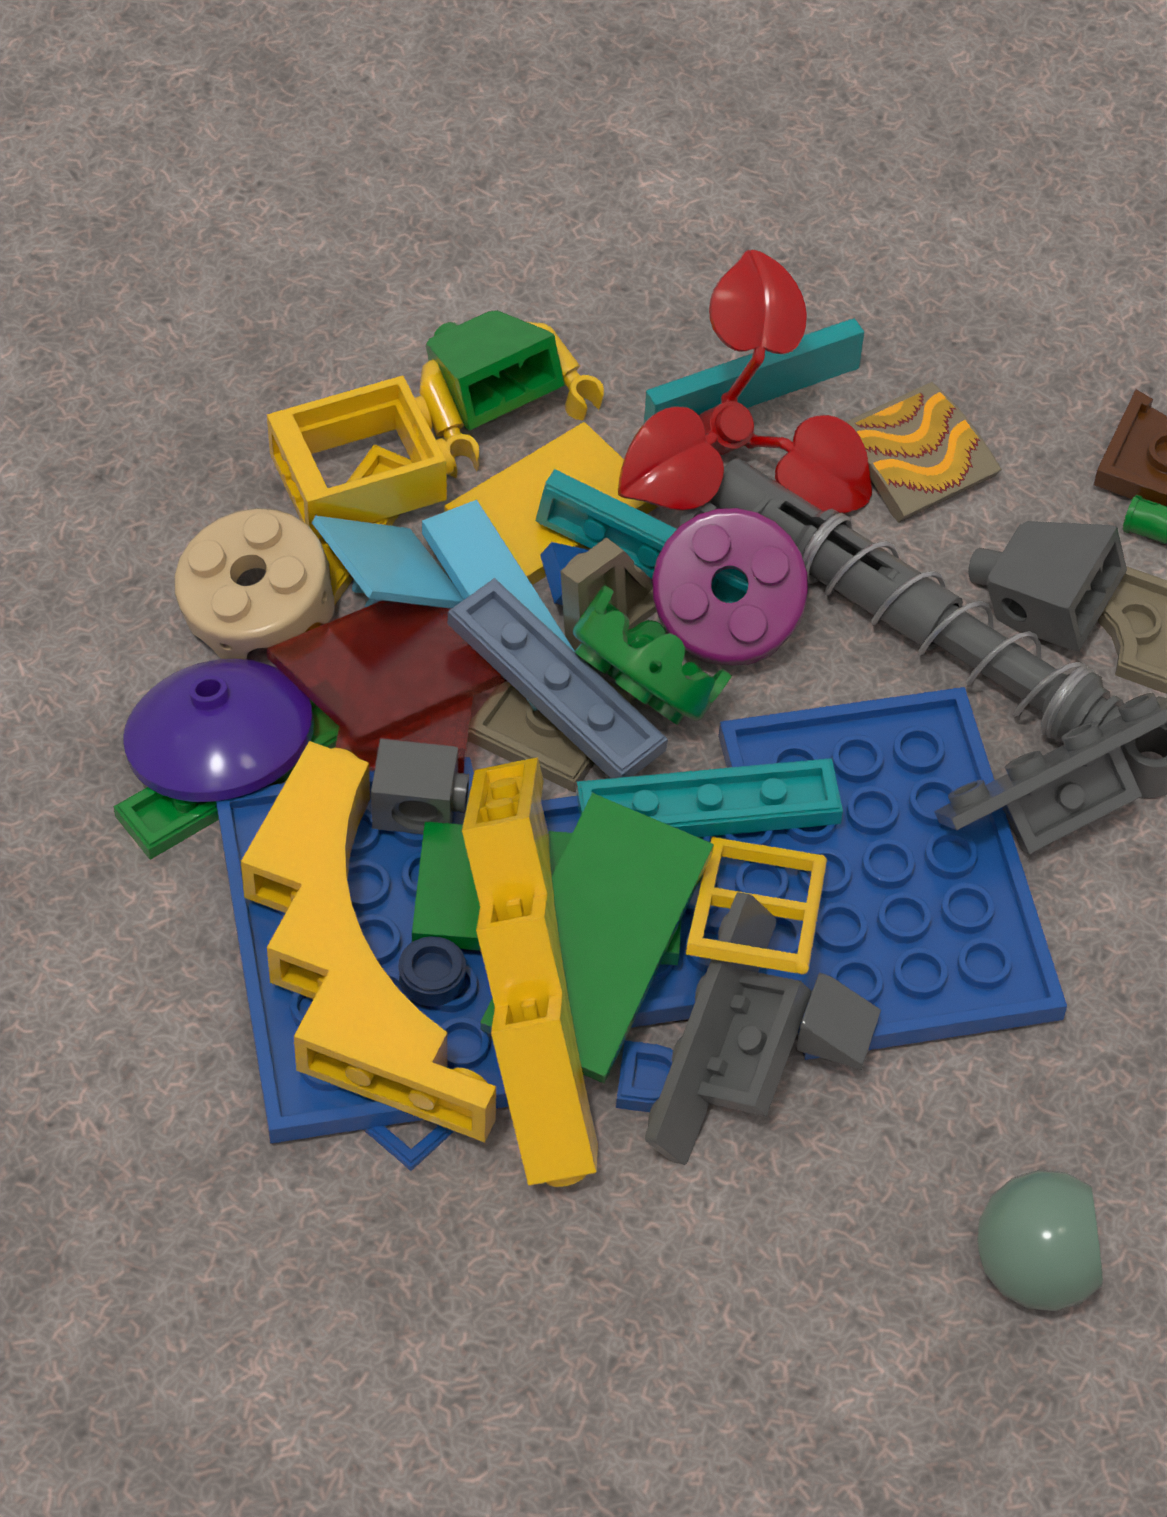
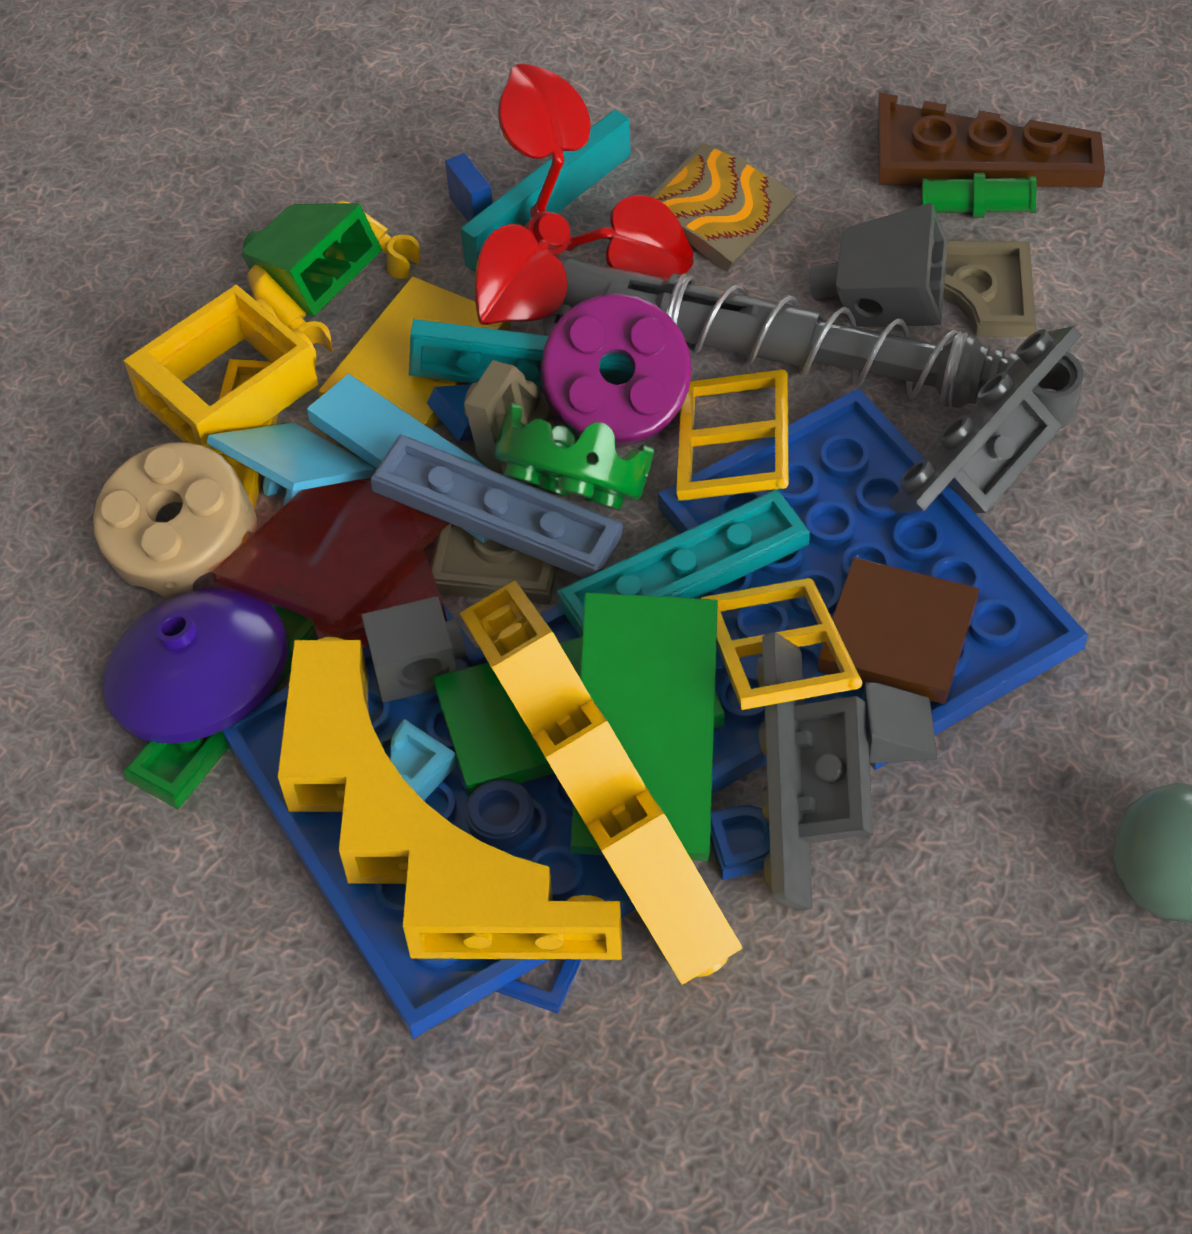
camera: 15 degrees left, 0 degrees up
none -> medium azure tile [389,719,457,800]
none -> blue tile [445,153,493,222]
none -> yellow window [676,369,789,501]
none -> reddish brown tile [818,557,980,704]

